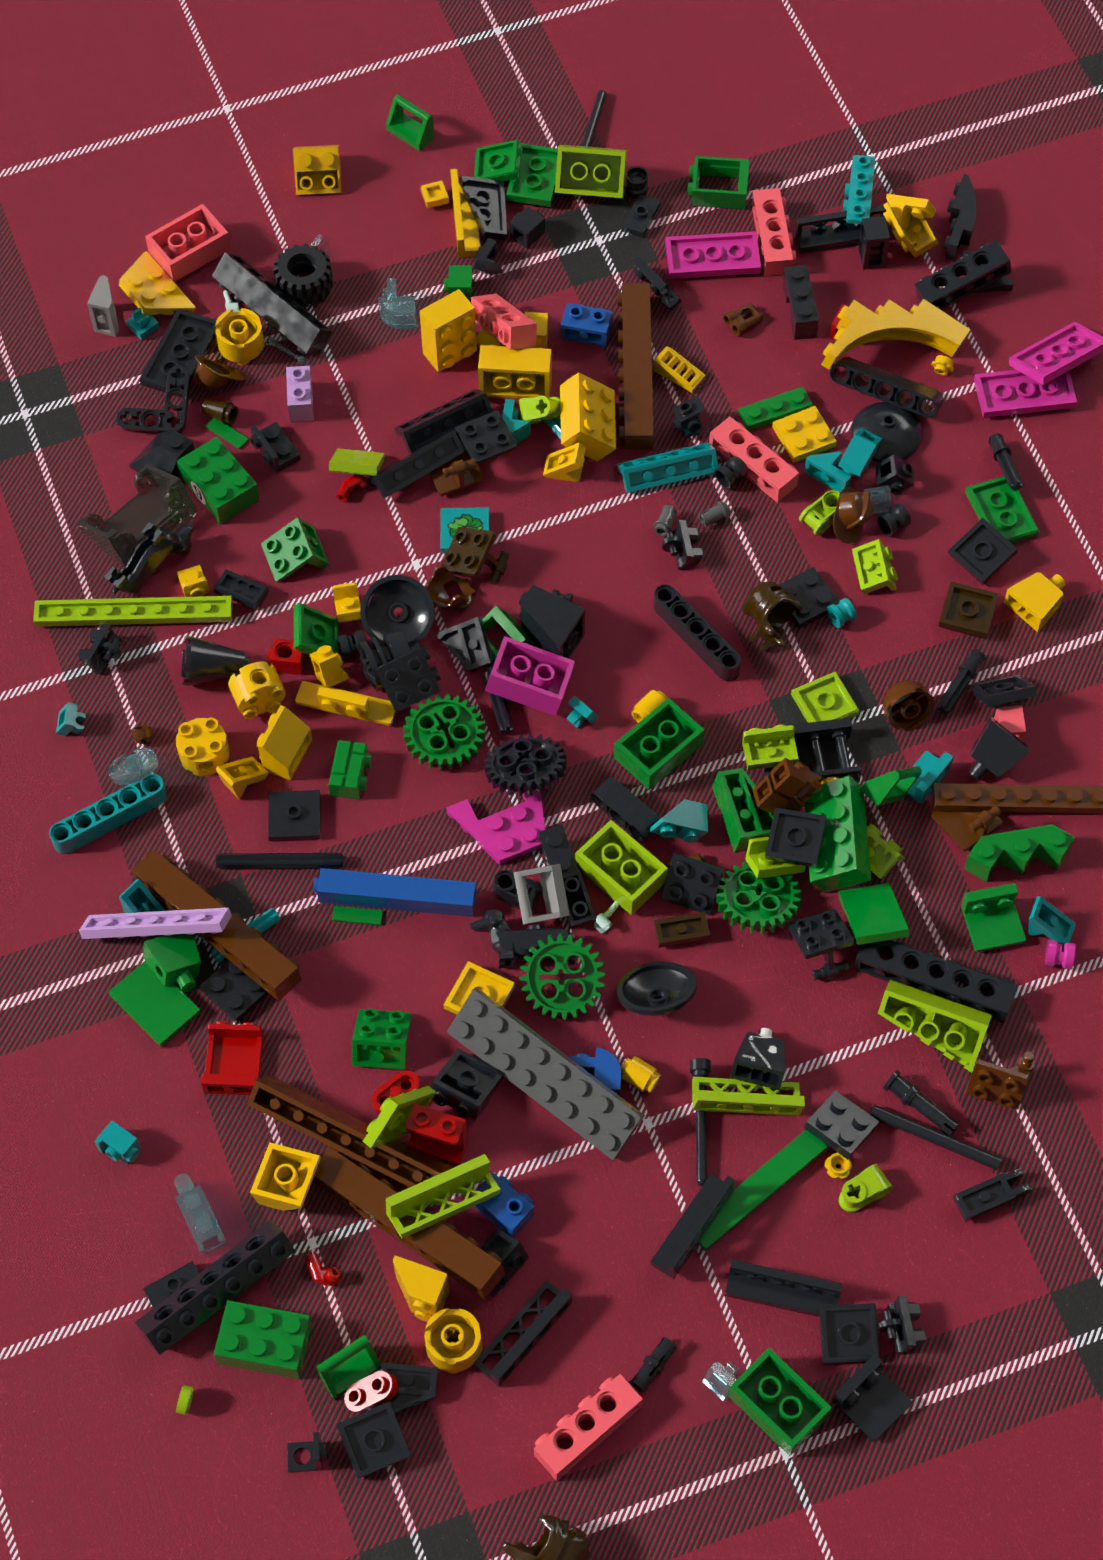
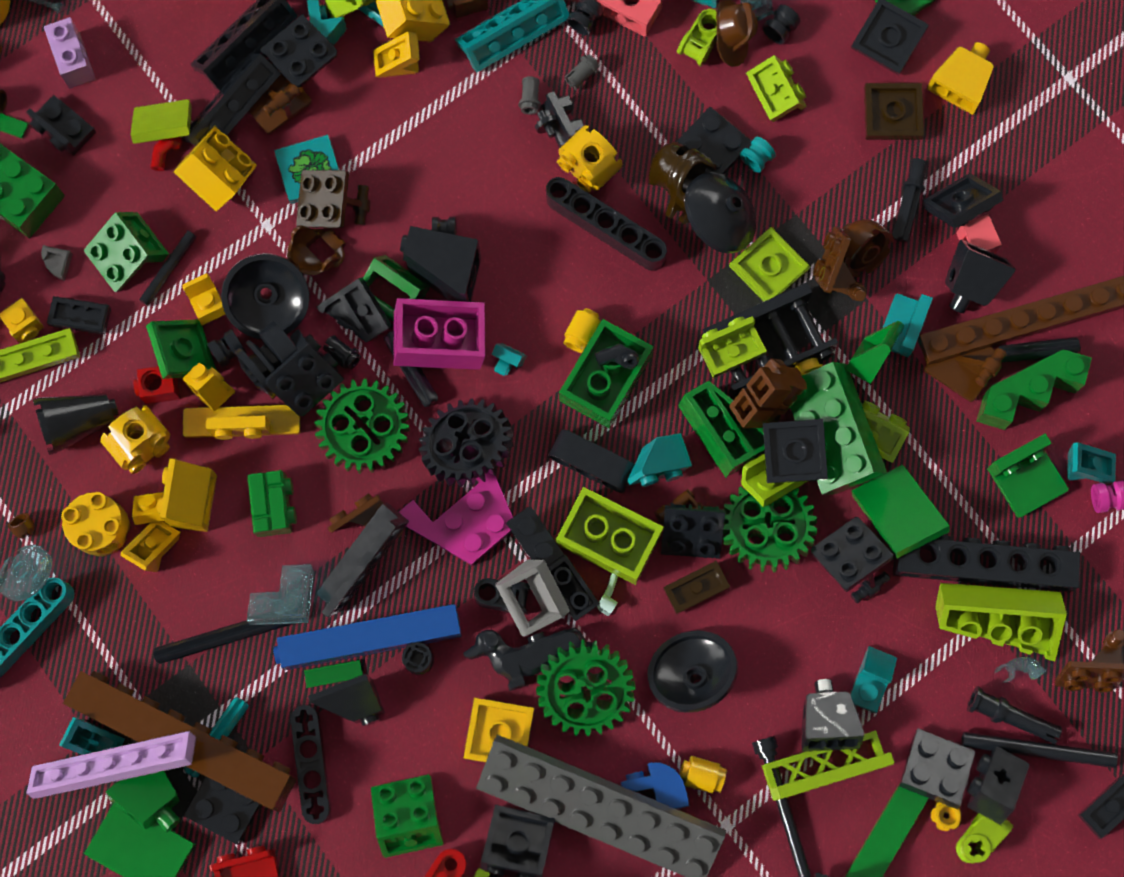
camera: 15 degrees left, 15 degrees up
black plate [268,790,320,841] -> none
none -> flat silver tile [42,245,73,281]
none -> yellow plate [132,492,164,525]
none -> black bar [139,230,197,306]
none -> yellow slope [174,126,257,211]
none -> clear light blue plate [247,564,314,625]
none -> black beam [291,705,331,824]
none -> black slope [308,674,385,726]
none -> black fence [316,502,409,618]
none -> black pin [323,335,361,369]
none -> reddish brown plate [327,493,403,538]
none -> black wheel [402,642,434,675]
none -> yellow brick [557,125,622,193]
none -> black arm [594,344,639,369]
none -> black dish [685,172,756,254]
none -> reddish brown plate [813,226,866,301]
none -> teal slope [850,646,897,714]
none -> black brick [967,746,1030,825]
none -> clear light blue arm [994,657,1045,683]
none -> black axle [999,337,1081,362]

